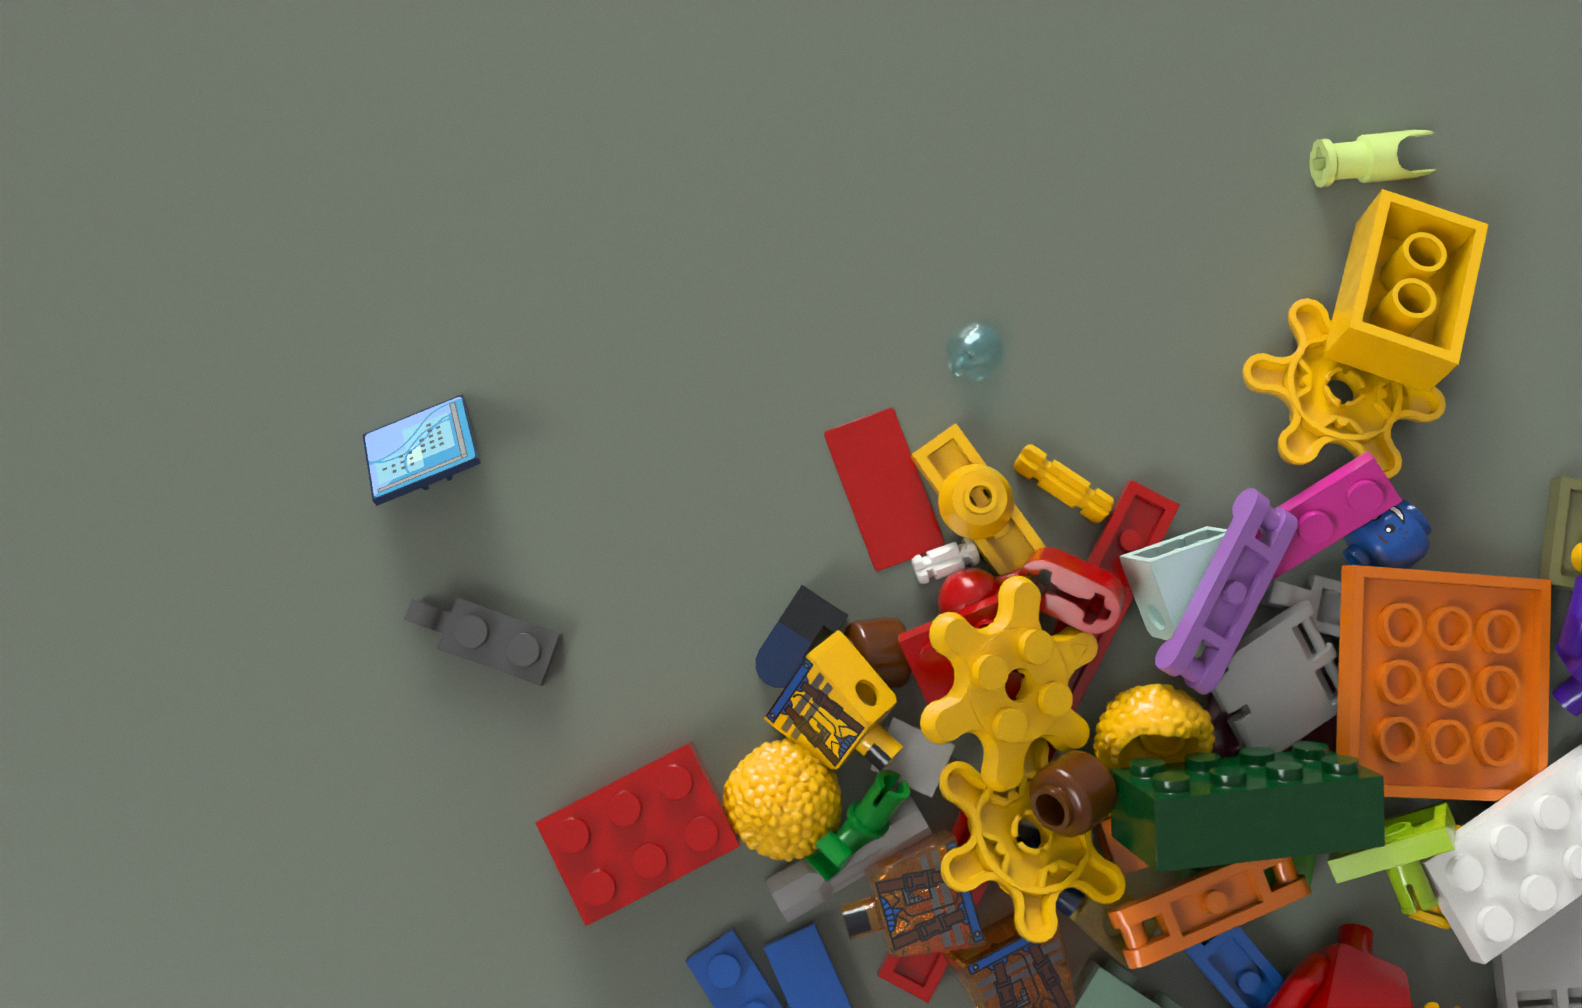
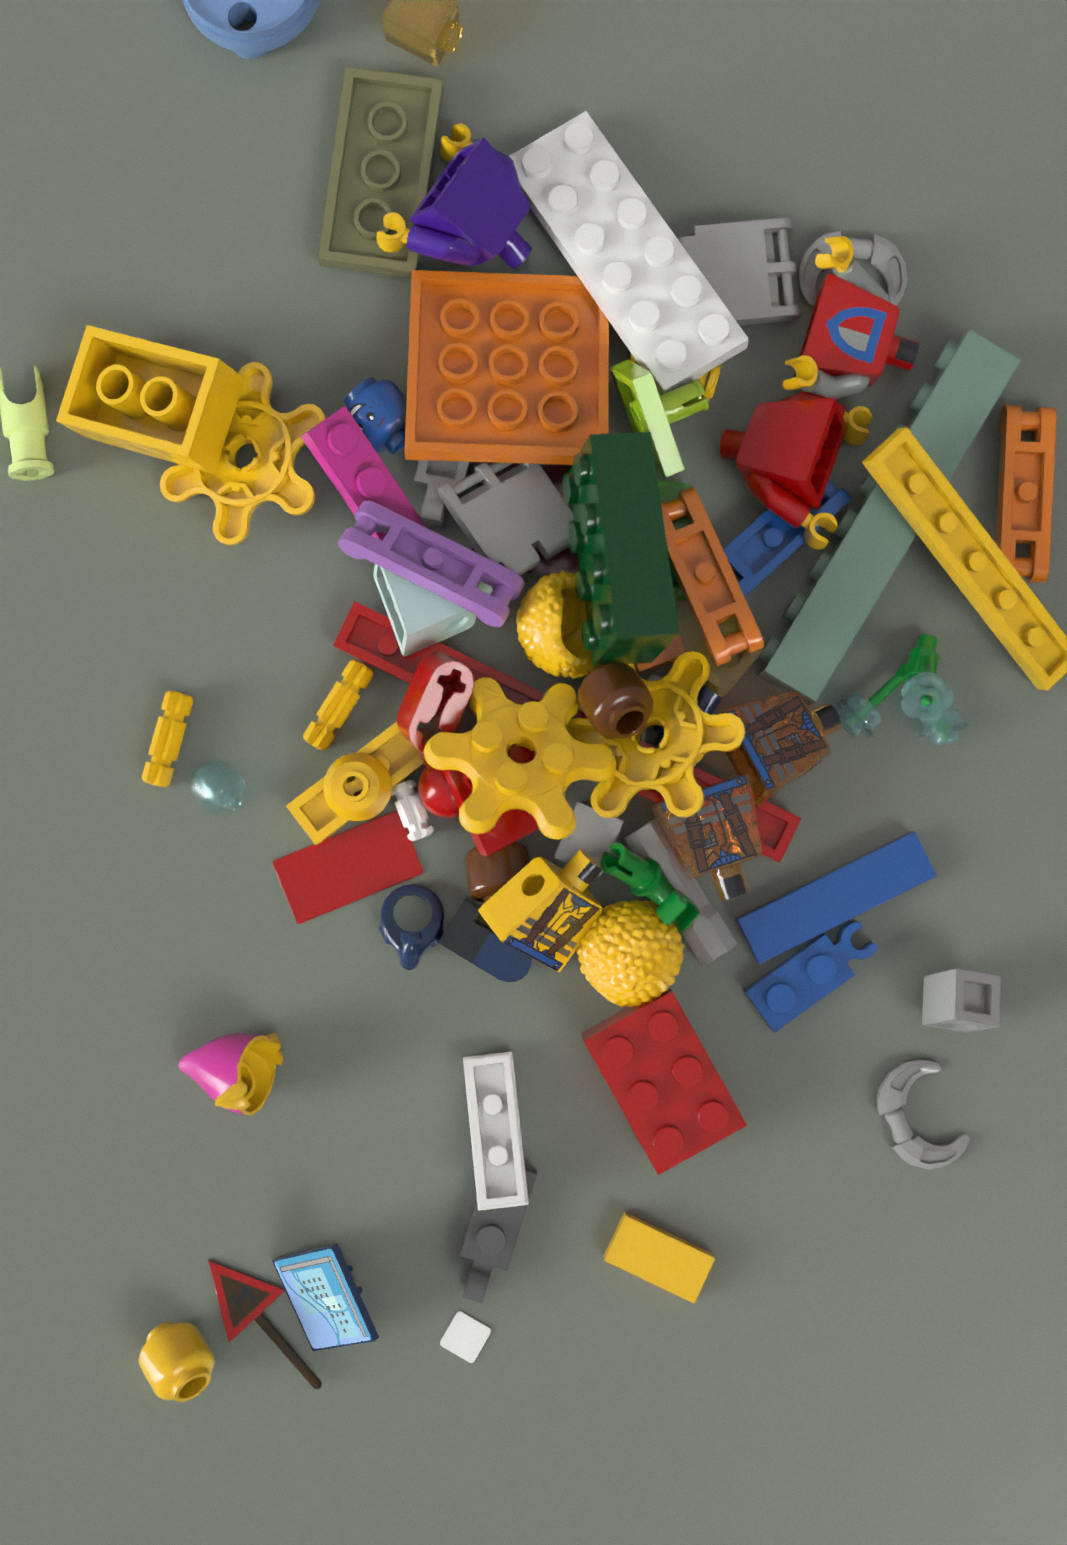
camera: 95 degrees left, 5 degrees up
none -> yellow head [138,1322,215,1402]
none -> yellow axle [142,690,193,787]
none -> hat [178,1033,283,1116]
none -> piece [208,1260,322,1389]
none -> dark blue piece [379,884,444,970]
none -> white sticker [440,1311,491,1363]
none -> white tile [463,1052,529,1211]
none -> yellow tile [603,1211,716,1304]

